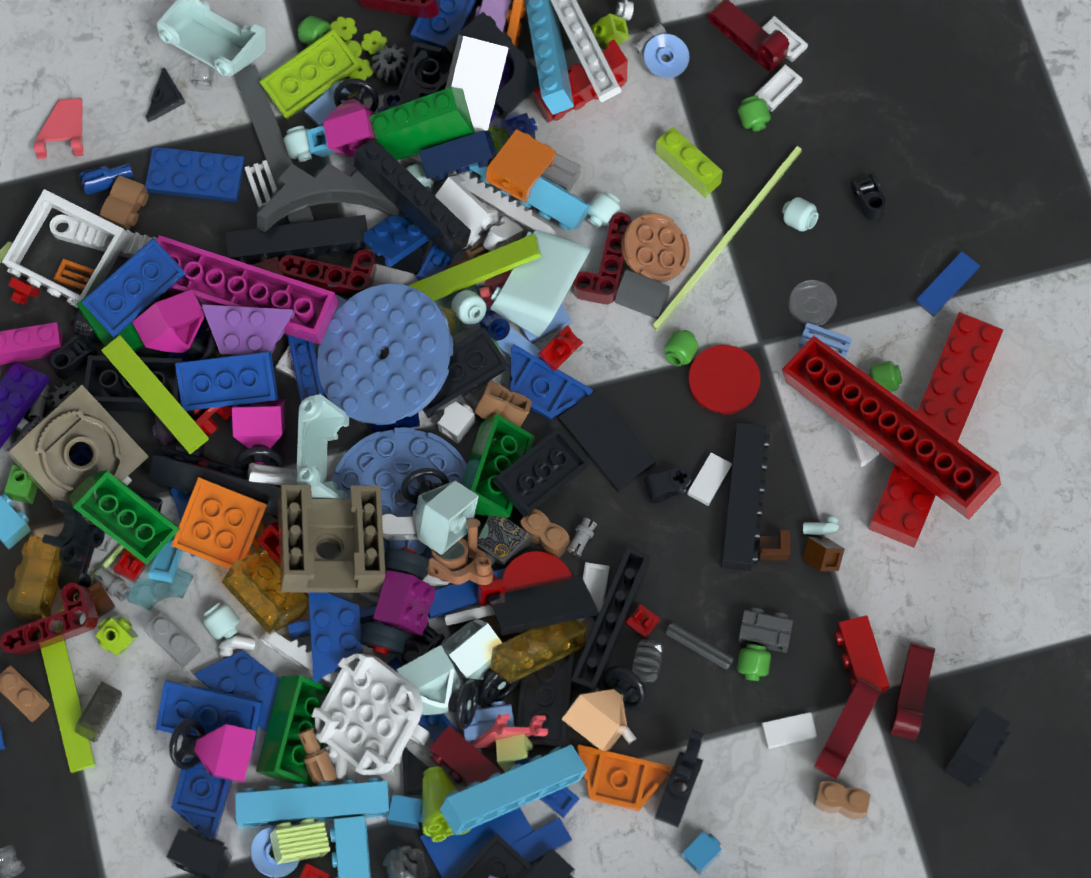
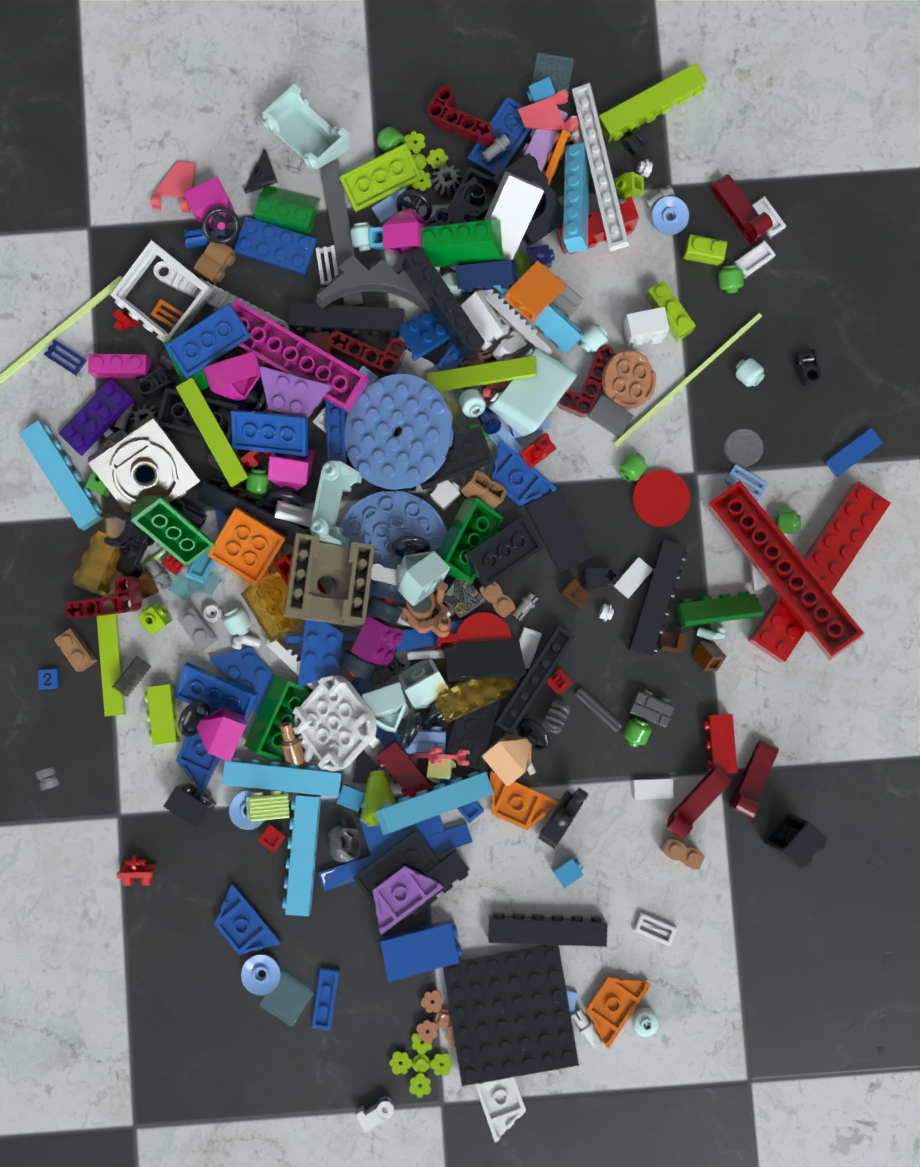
camera: 10 degrees right, 15 degrees up
none -> lime brick [145,684,180,745]
none -> piece [184,176,240,244]
none -> white plate [203,604,222,623]
none -> bright green head [245,469,271,497]
none -> green slope [254,186,320,235]
none -> light grey pin [481,134,511,162]
none -> reddish brown panel [561,578,590,609]
none -> white plate [598,604,614,622]
none -> white brick [622,307,669,348]
none -> green slope [676,591,764,627]
none -> lime brick [683,234,727,266]

